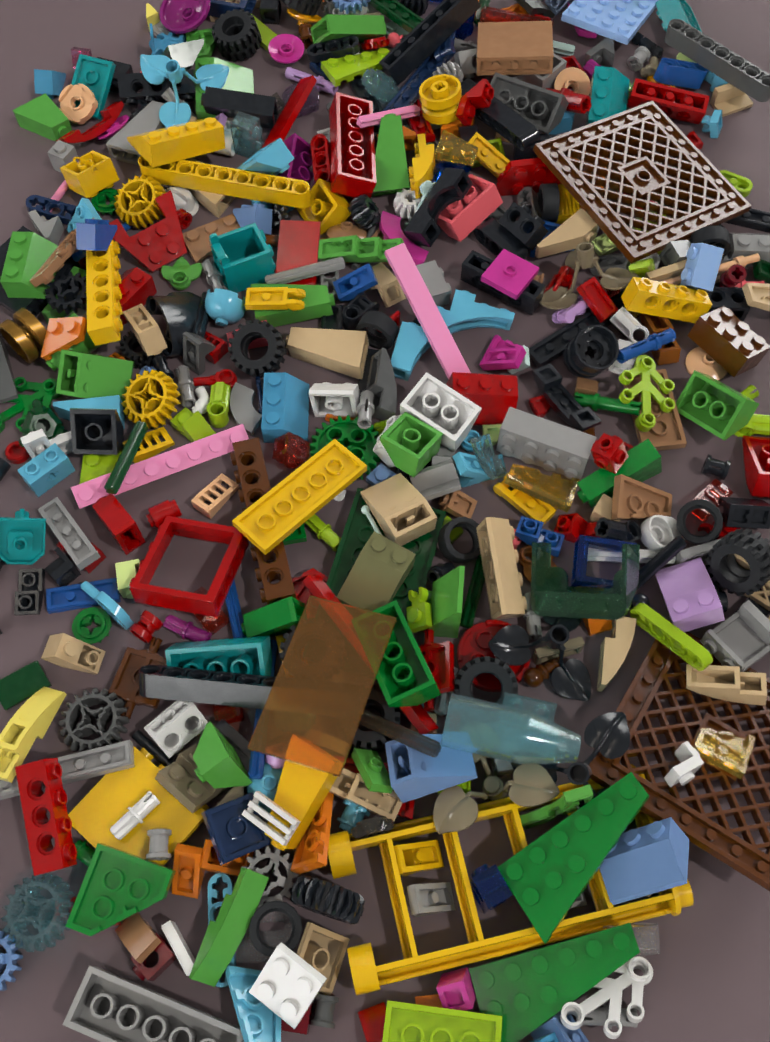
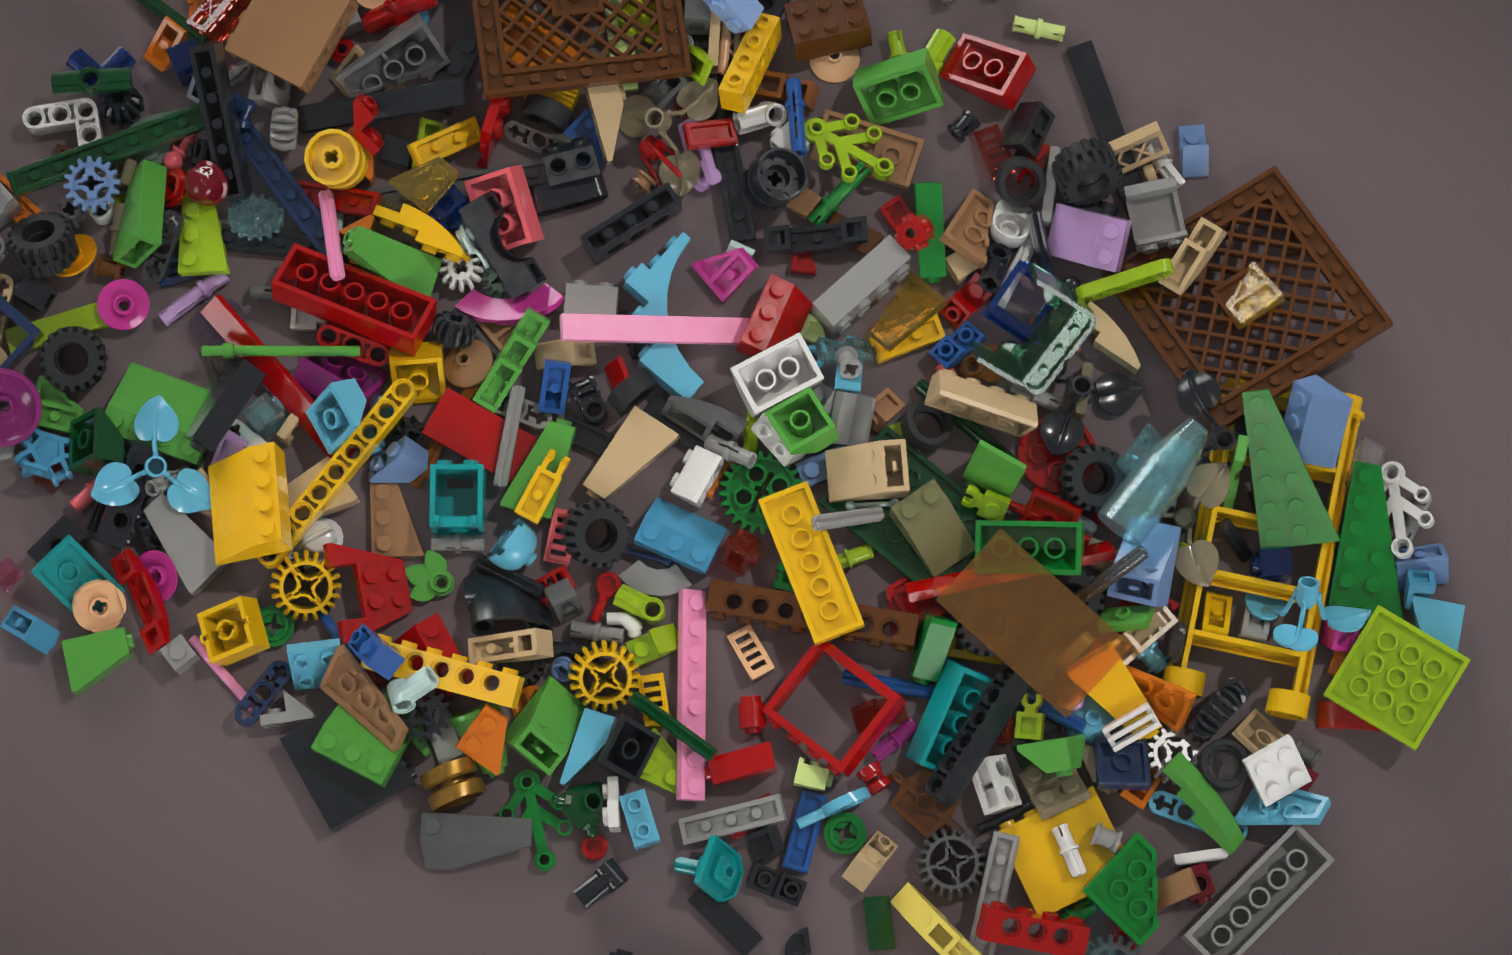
camera: 65 degrees left, 15 degrees up
orange slope [172,843,205,899] -> none
red bush [177,208,192,230] -> none
black pin [427,562,455,584] -> none
dark pink plate [481,249,539,300] -> none
reddish brown bar [524,657,564,688] -> none
white bracket [664,741,704,787] -> none
none -> dark red helmet [184,160,229,206]
none -> bright green bar [201,343,360,359]
none -> tan tile [276,413,299,447]
none -> light aqua piece [387,665,440,714]
none -> light grey axle [811,506,884,531]
none -> light grey bush [834,346,862,379]
none -> lime plate [1014,693,1045,741]
none -> black axle [1218,518,1252,562]
none -> medium azure plant [1245,576,1371,651]

